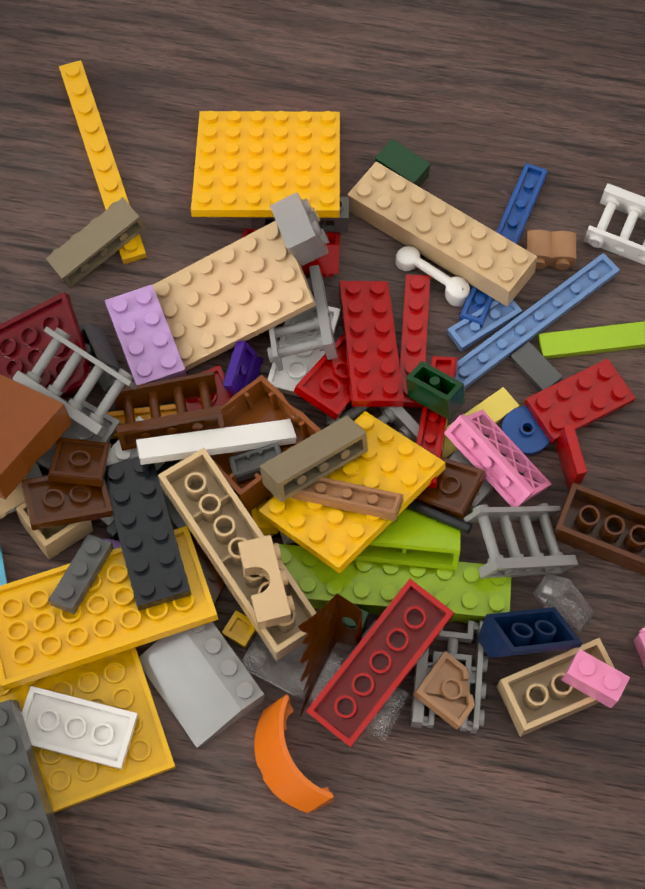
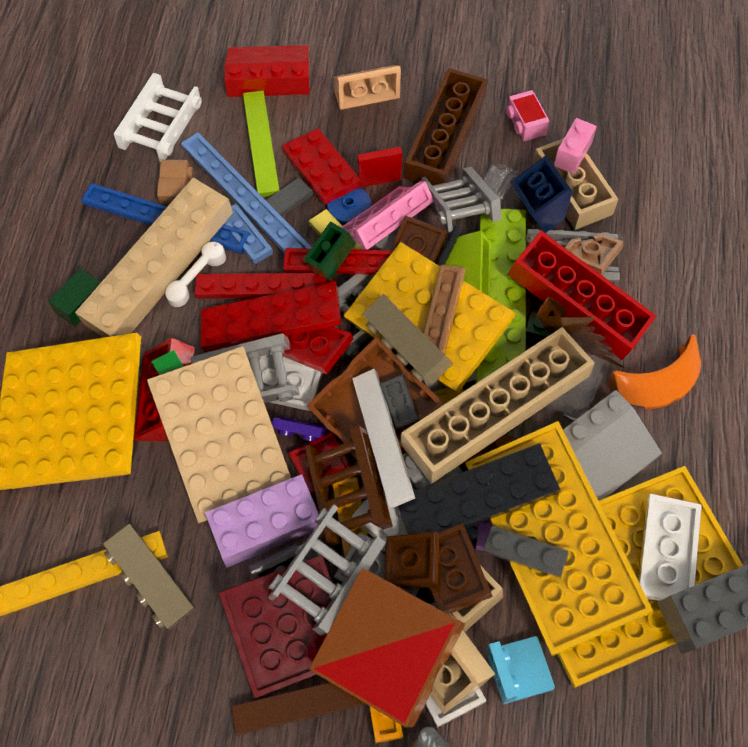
camera: 90 degrees left, 5 degrees down
yellow plate [222,611,256,649] -> none
tan arch [238,535,295,630] -> none
light grey brick [270,192,329,266] -> none

